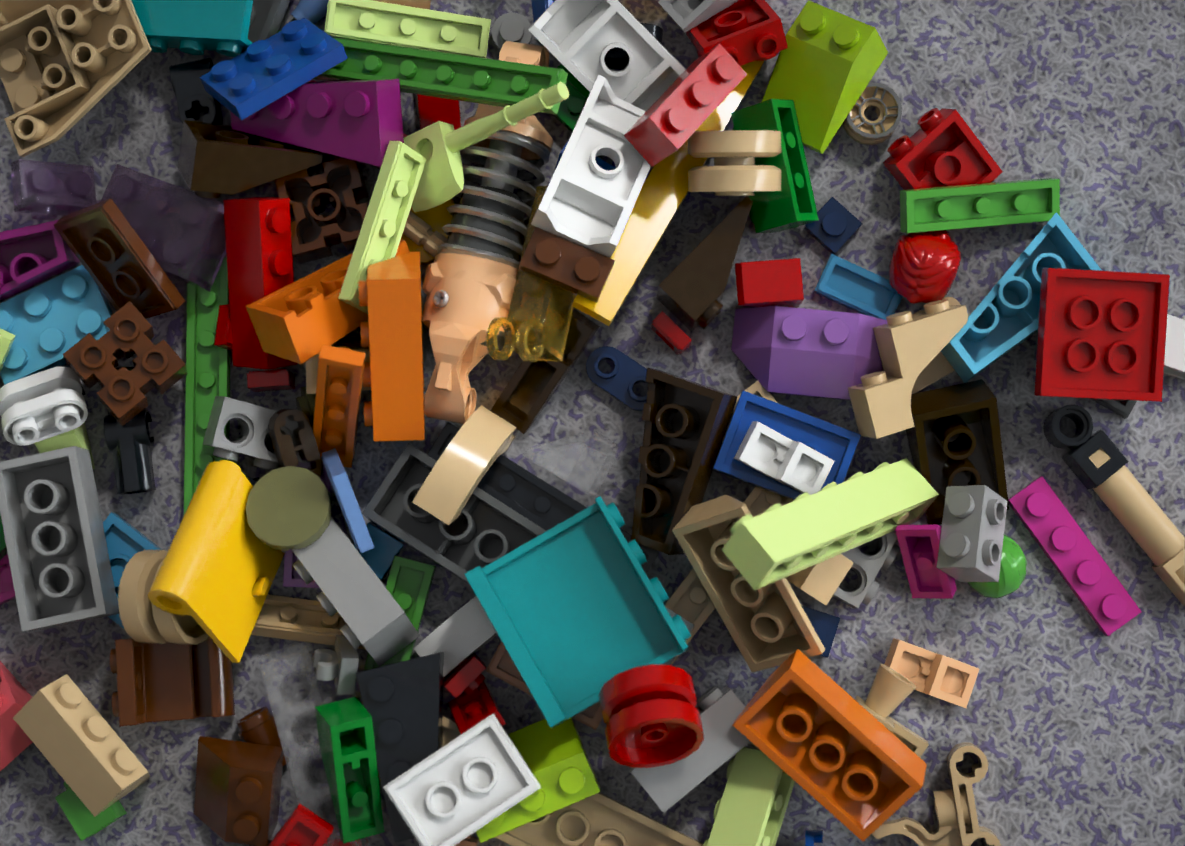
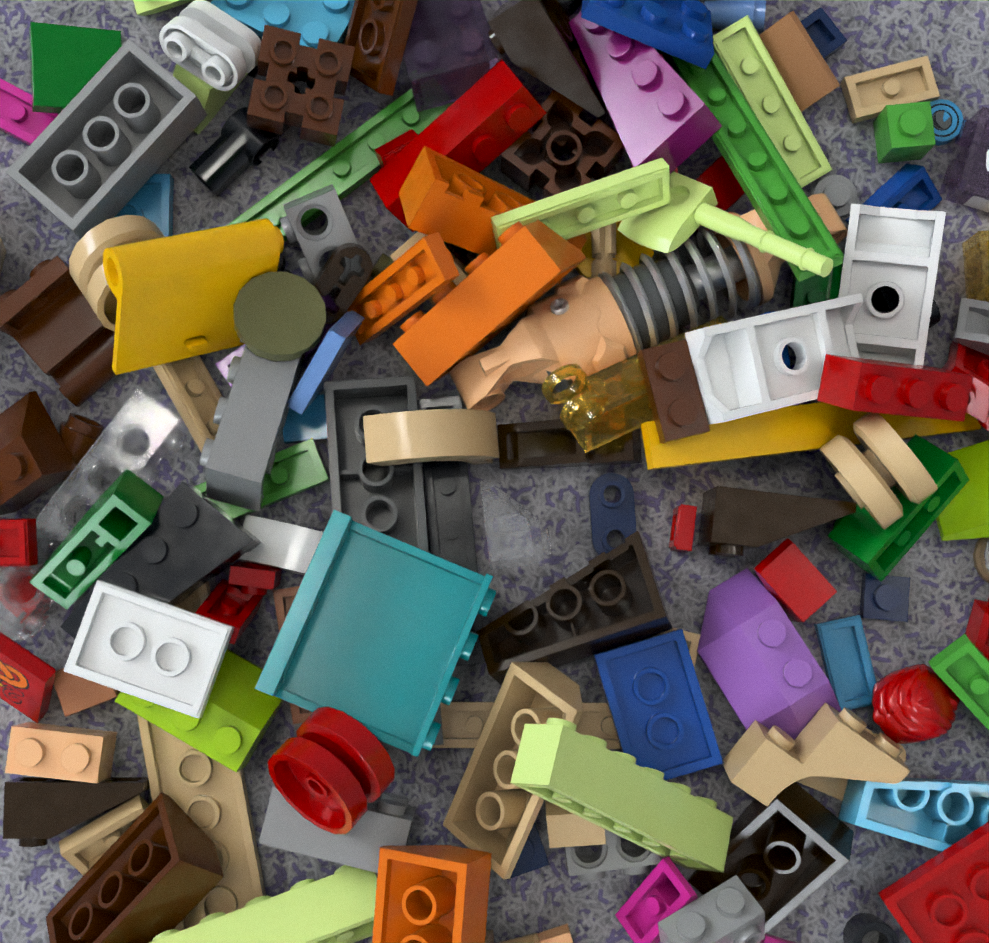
camera: 45 degrees right, 0 degrees up
red tile [247,369,295,392] -> none
light grey tile [313,635,359,695] -> none
white slope [734,421,835,495] -> none

